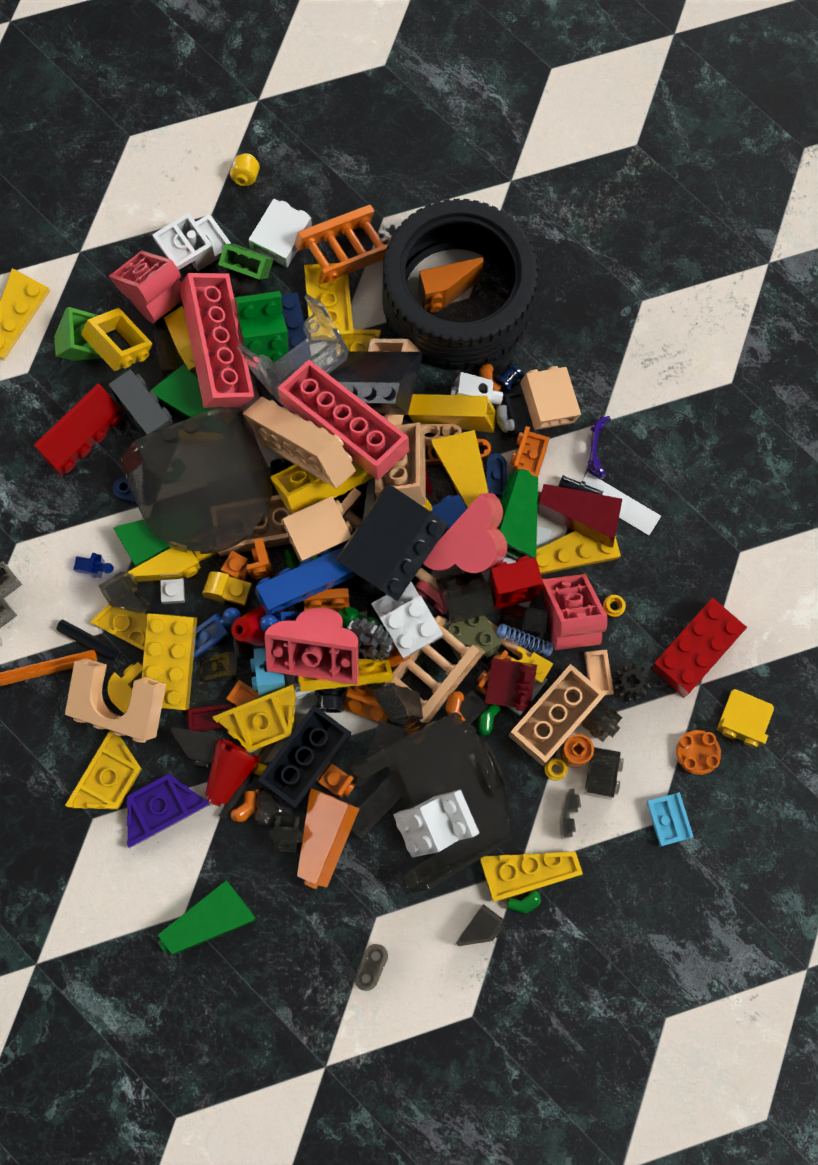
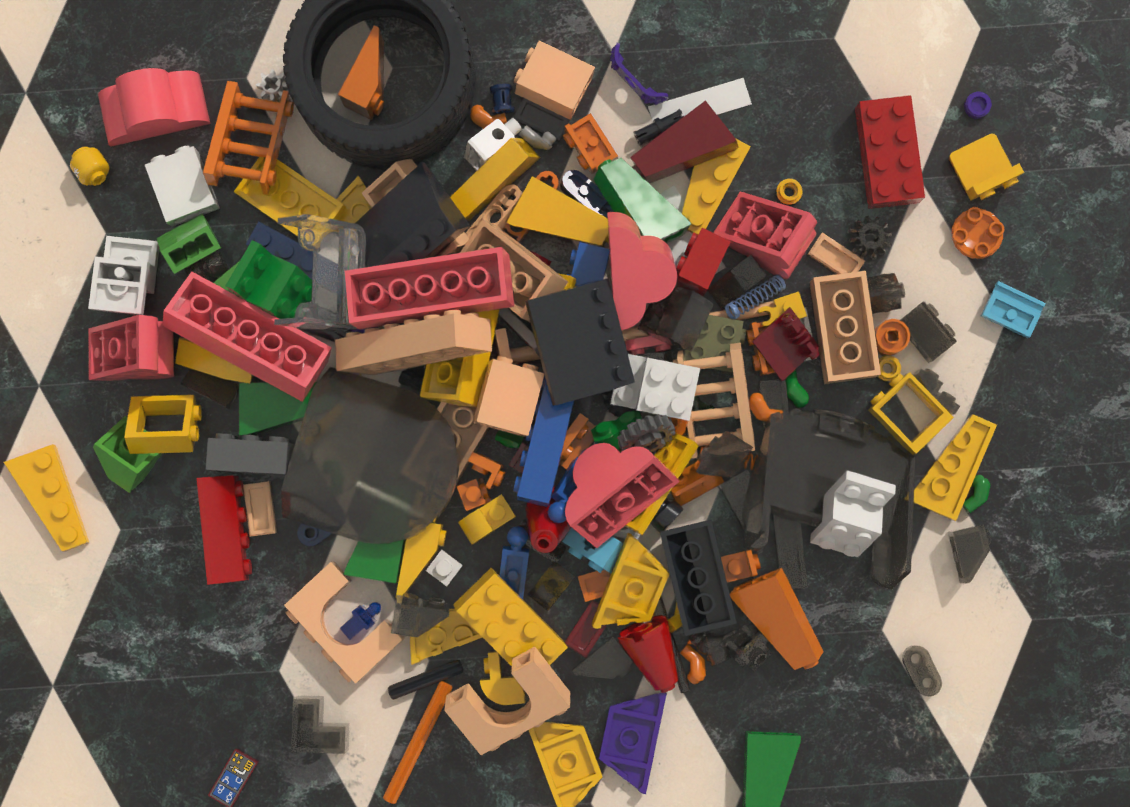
camera: 40 degrees left, 10 degrees up
none -> coral brick [98,68,210,147]
none -> light nougat tile [243,481,277,537]
none -> light nougat arch [284,562,405,684]
none -> yellow window [868,372,954,455]
none -> dark purple tile [964,92,992,119]

